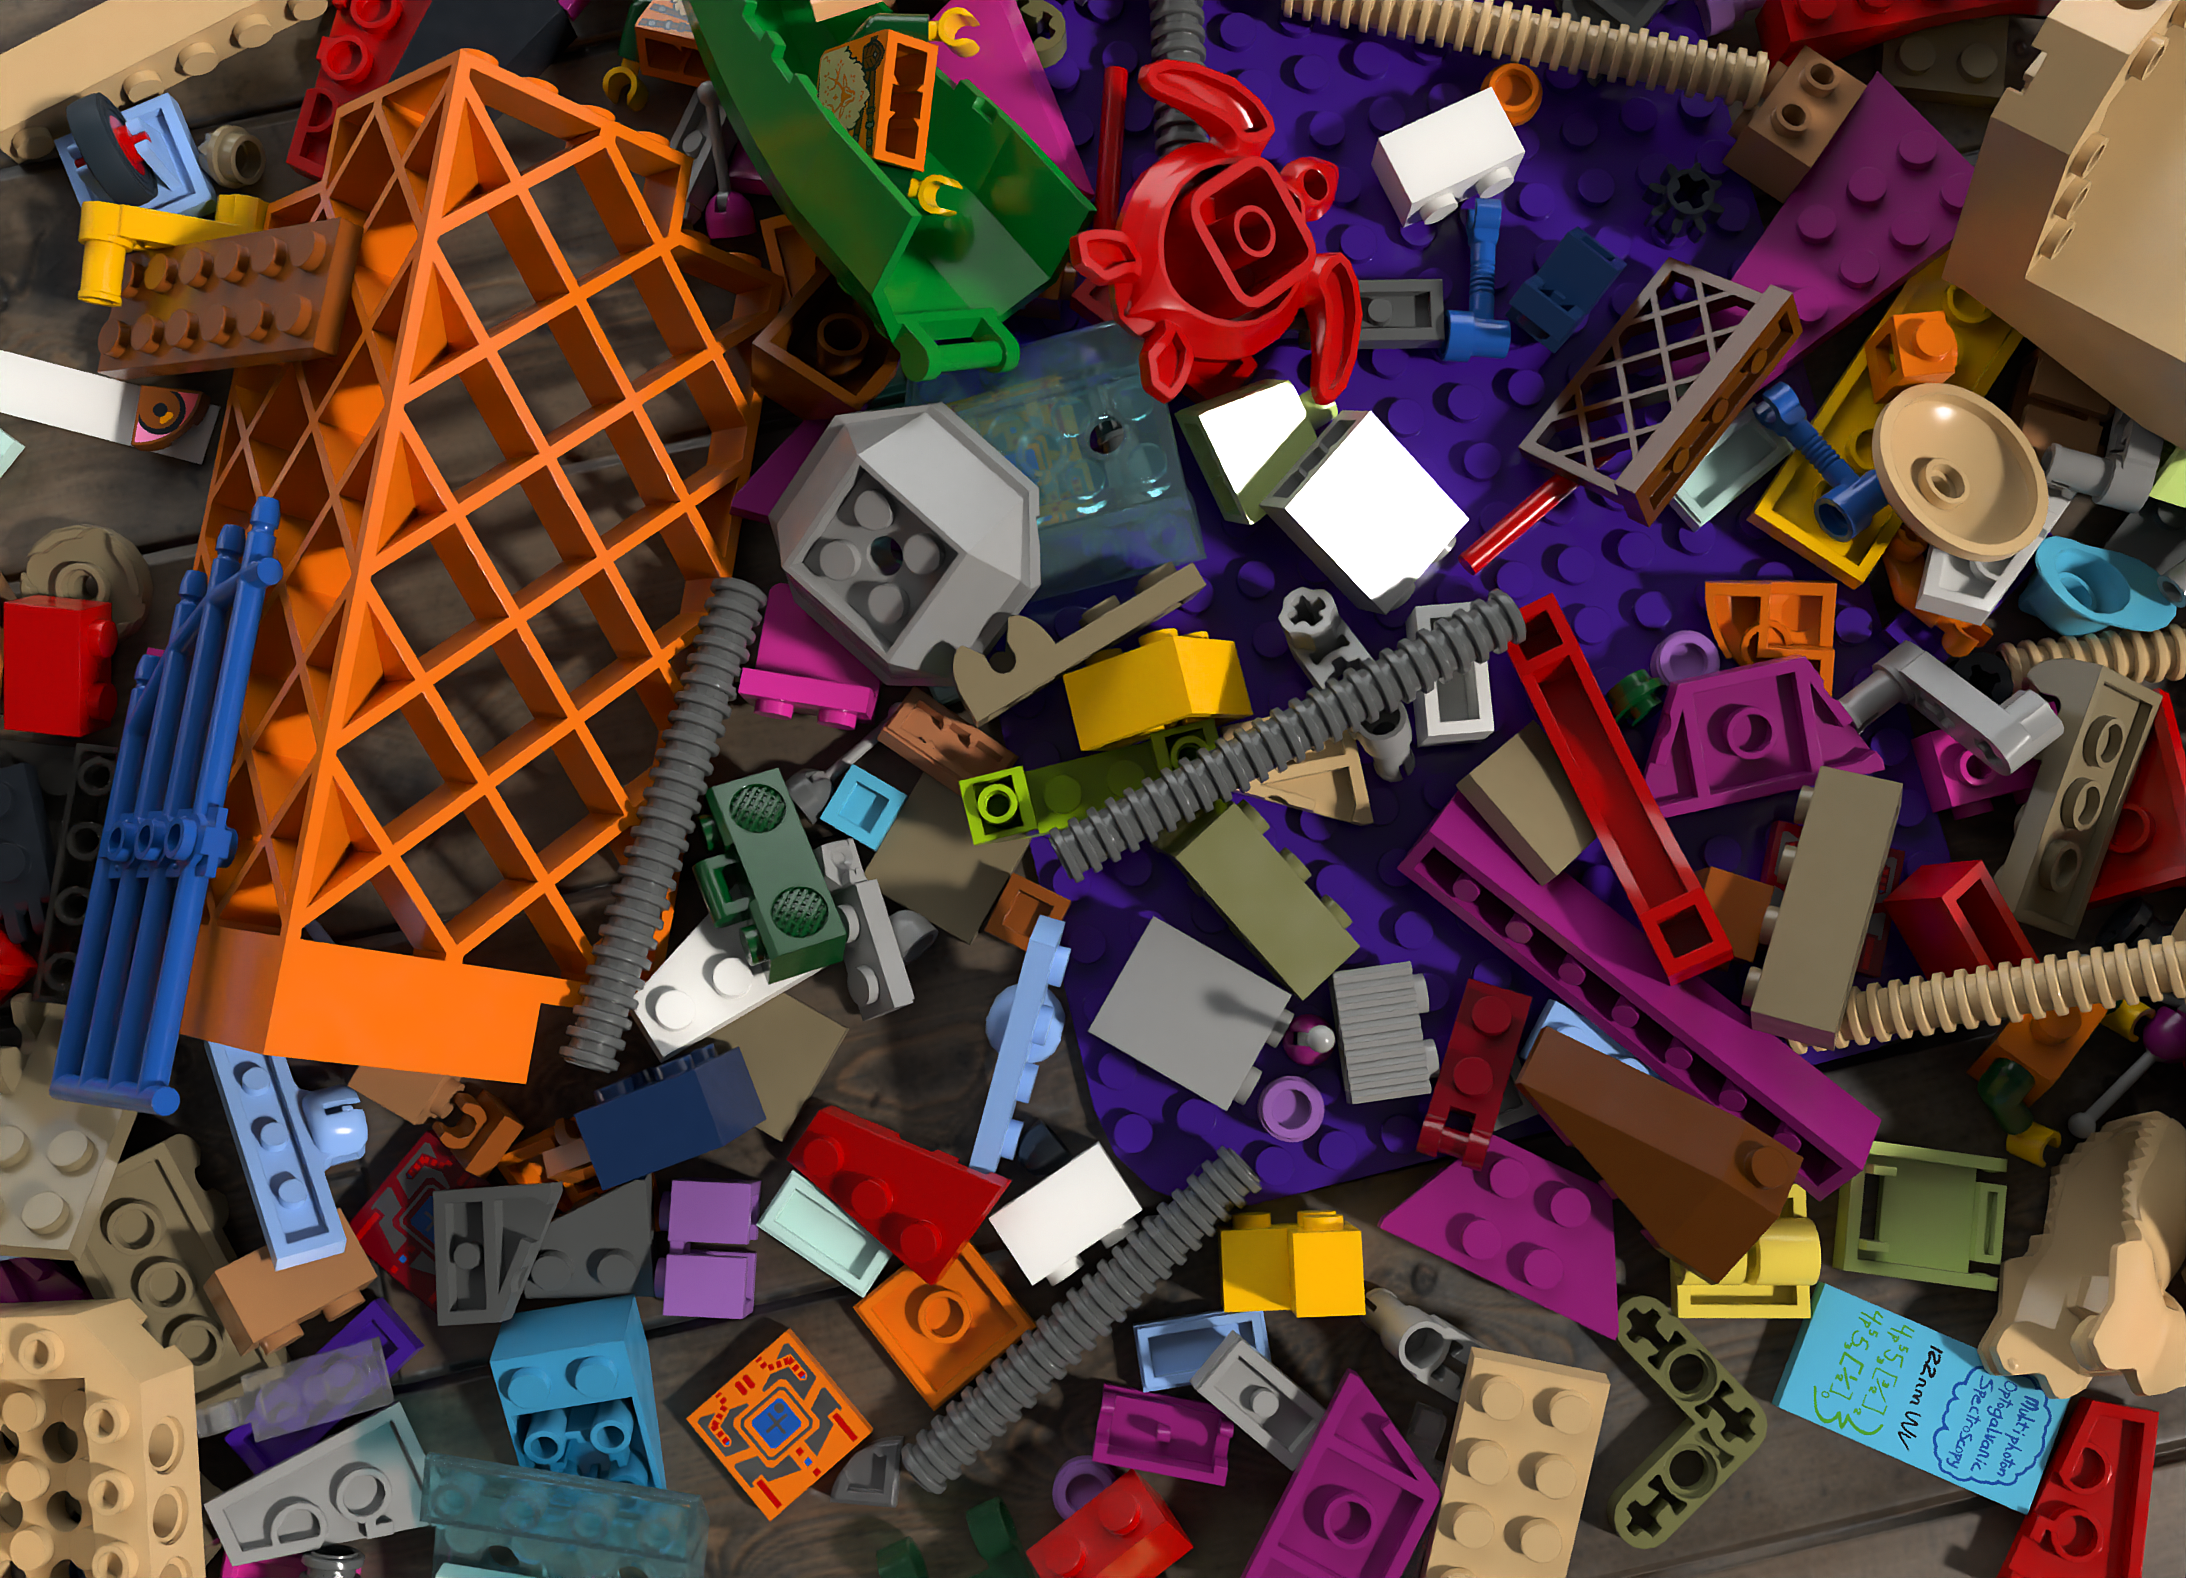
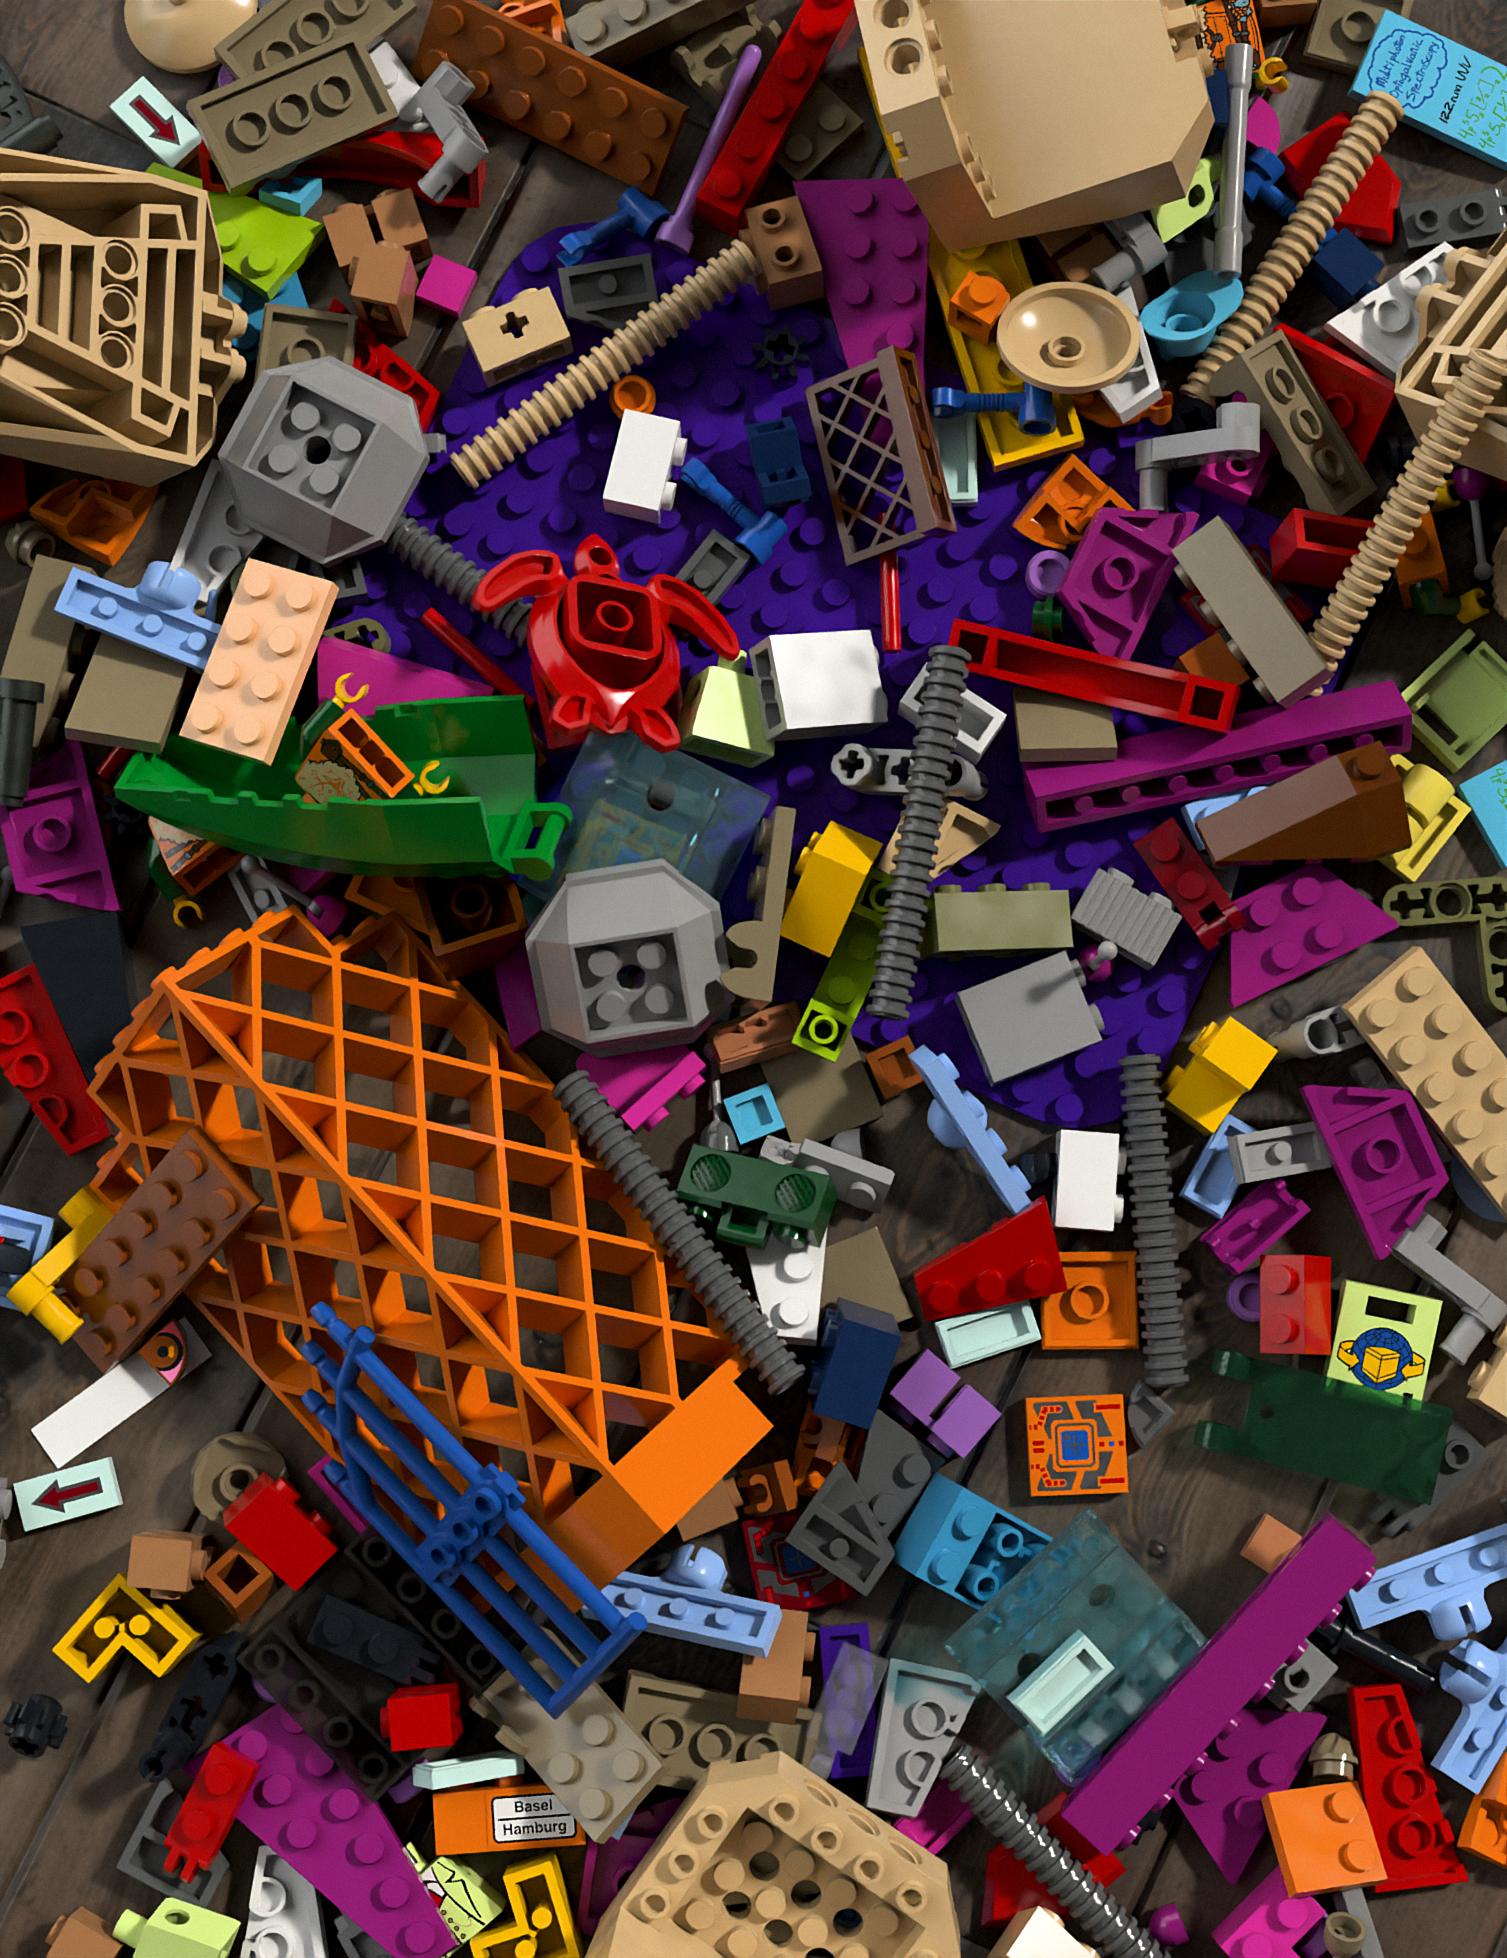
camera: 55 degrees left, 0 degrees up
dark tan plate [198,125,266,189] -> none
medium lavender tile [1257,1076,1324,1142] -> none

